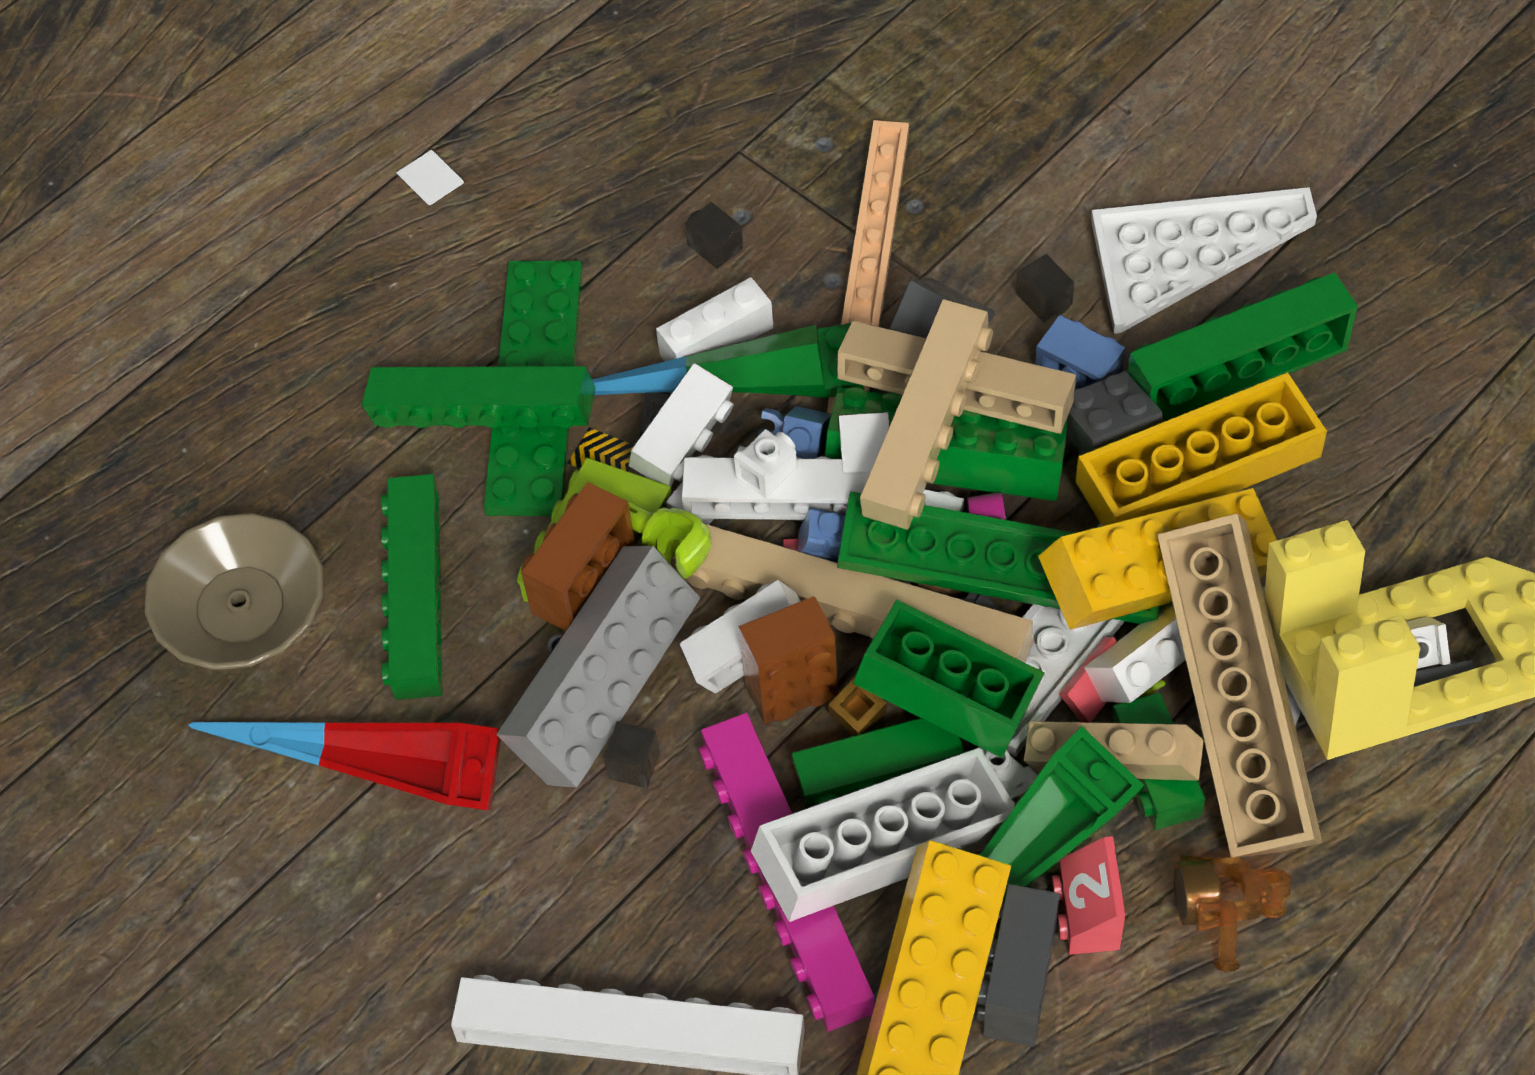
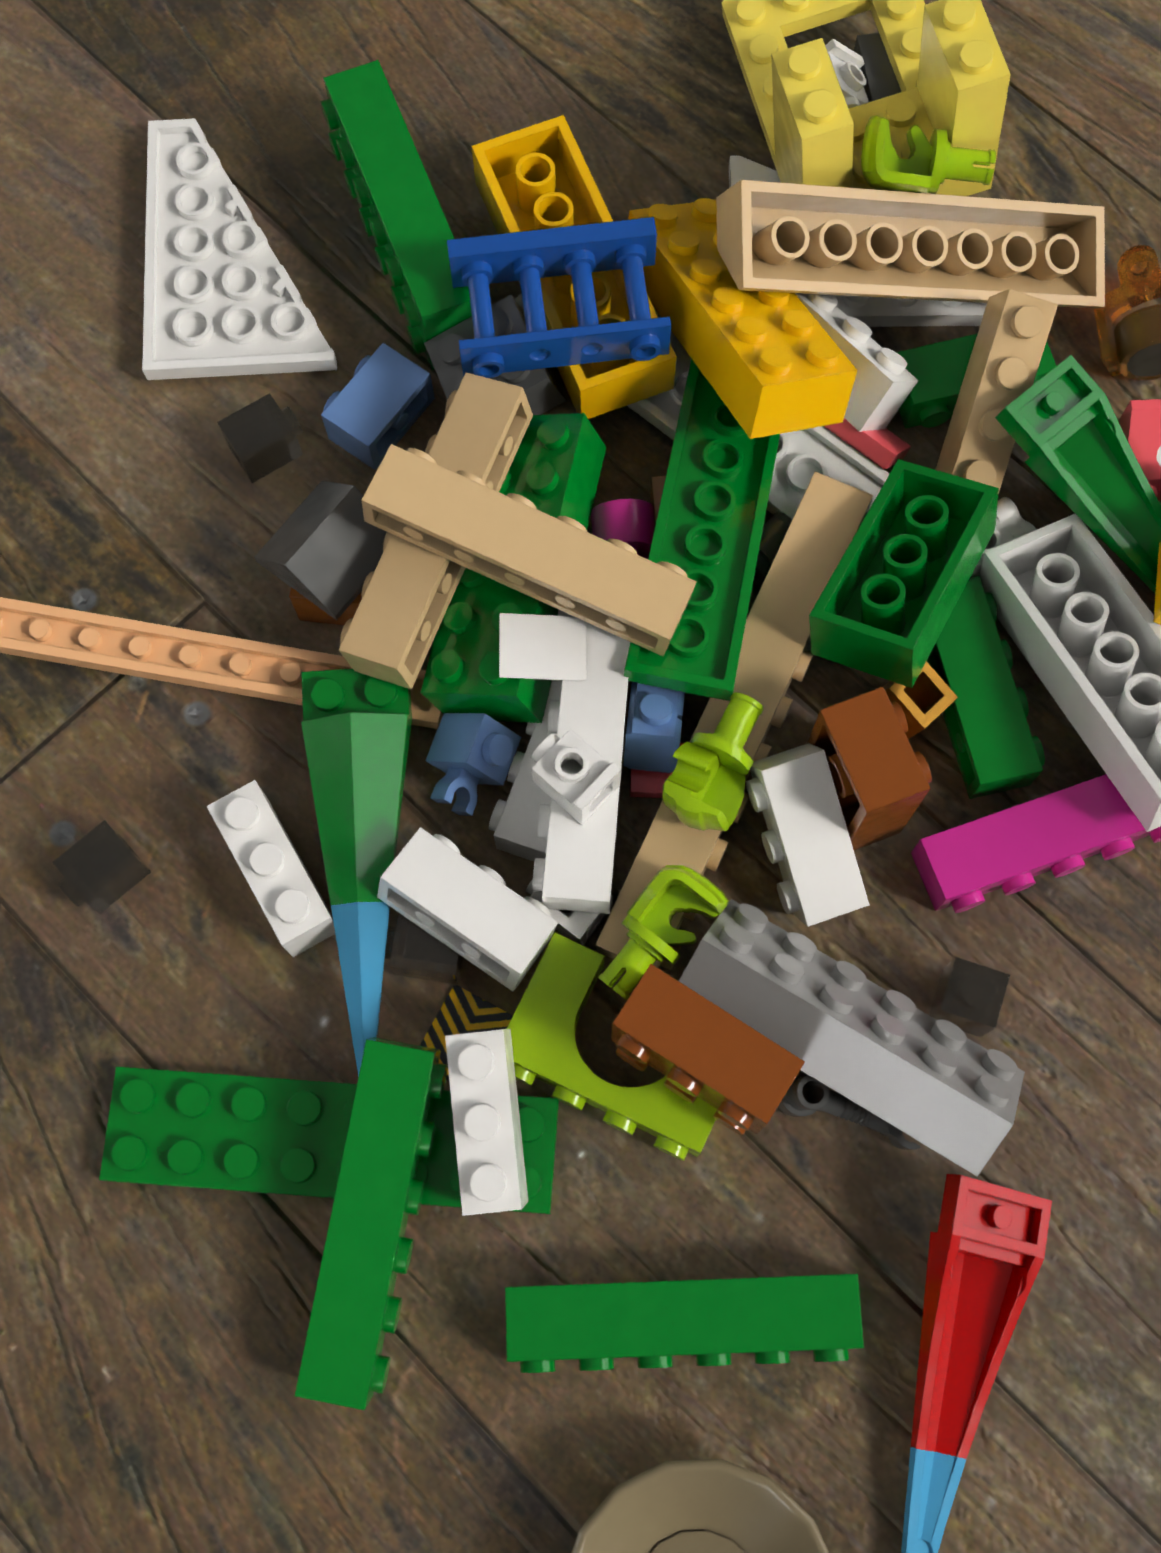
camera: 90 degrees left, 15 degrees up
none -> white brick [445,1029,528,1216]
none -> blue fence [447,217,671,378]
none -> lime piece [662,692,764,831]
none -> lime piece [861,115,996,194]

